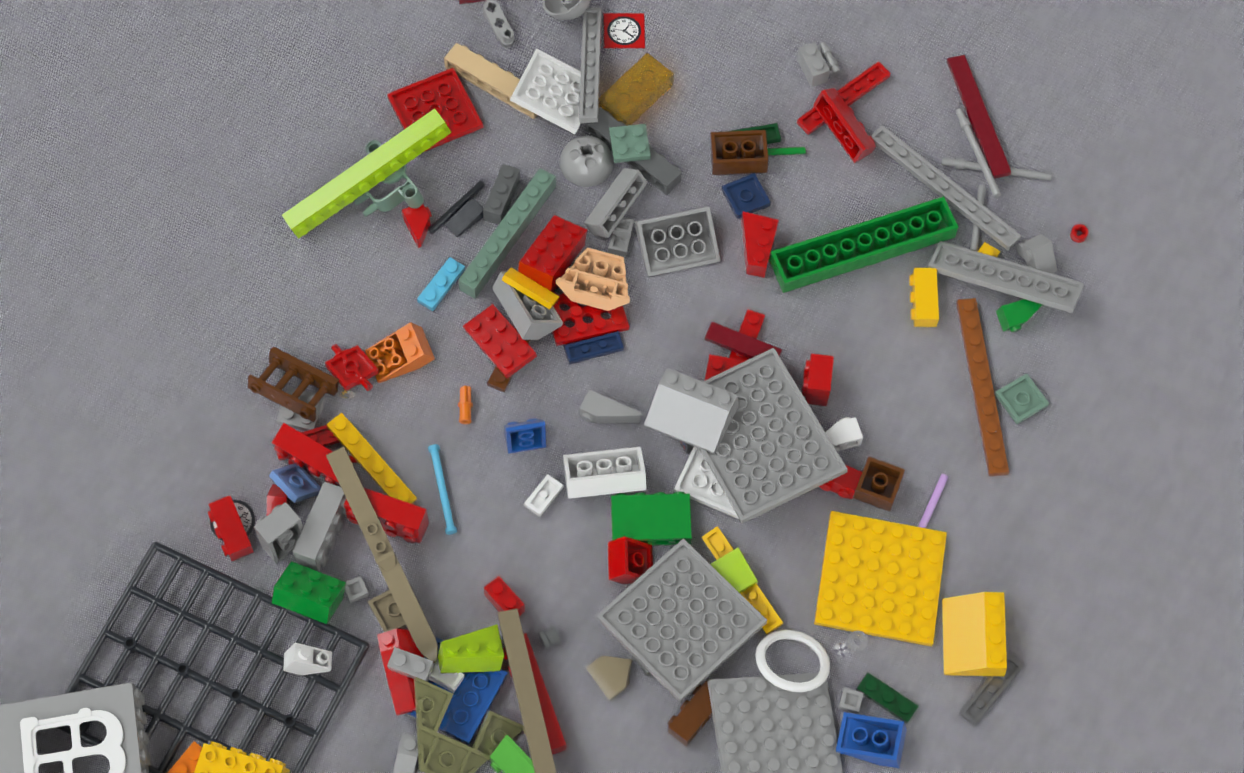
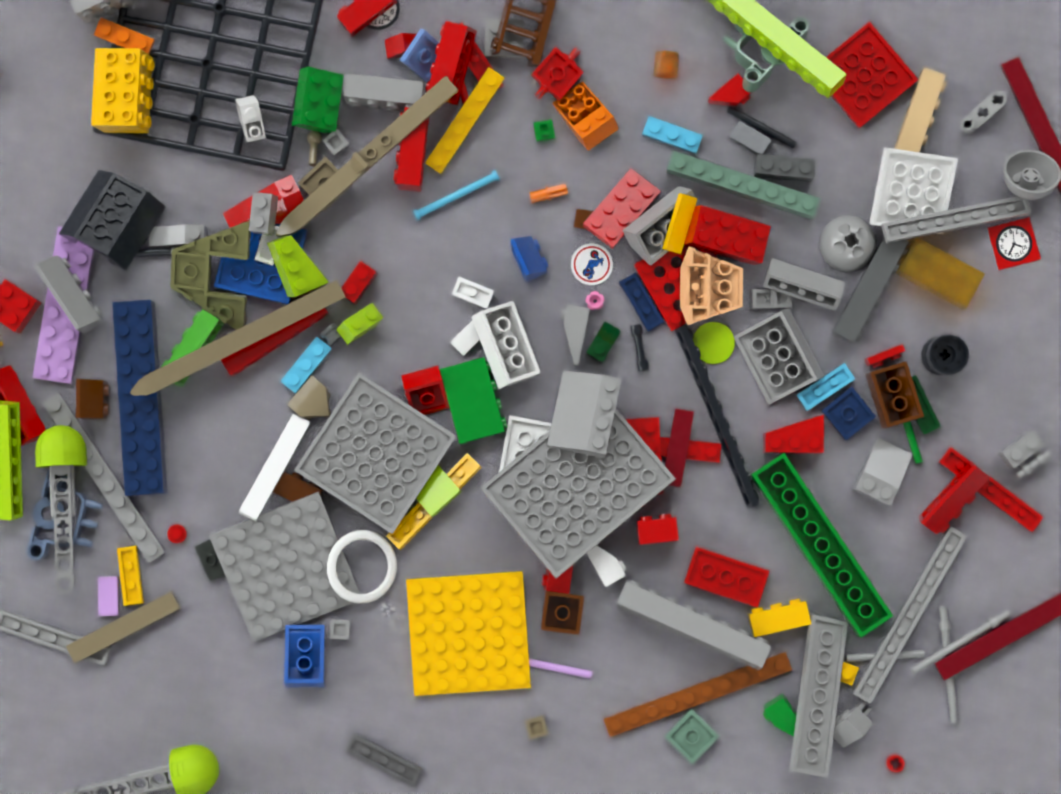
camera: 75 degrees right, 20 degrees up
light grey brick [254,502,303,564] -> none
sand green plate [609,124,651,163] -> none
dark green plate [856,673,919,724] -> none
yellow slope [942,592,1007,676] -> none
none -> white tile [239,414,310,521]
none -> medium azure plate [281,336,332,394]
none -> dark tan bar [307,131,322,166]
none -> lime brick [336,303,383,345]
none -> white tile [450,320,480,356]
none -> dark tan plate [525,715,549,739]
none -> green tile [533,119,555,142]
none -> white sticker [571,243,613,285]
none -> bright pink plate [585,291,604,310]
none -> dark green slope [586,321,621,364]
none -> light grey brick [616,580,771,670]
none -> black bar [630,324,649,372]
none -> clear orange piece [653,50,679,79]
none -> black plate [675,325,759,509]
none -> red plate [683,546,770,608]
none -> lime sticker [693,322,735,364]
none -> medium azure plate [796,363,855,411]
none -> light grey slope [852,437,912,506]
none -> red plate [864,344,906,368]
none -> black wheel [921,334,969,376]

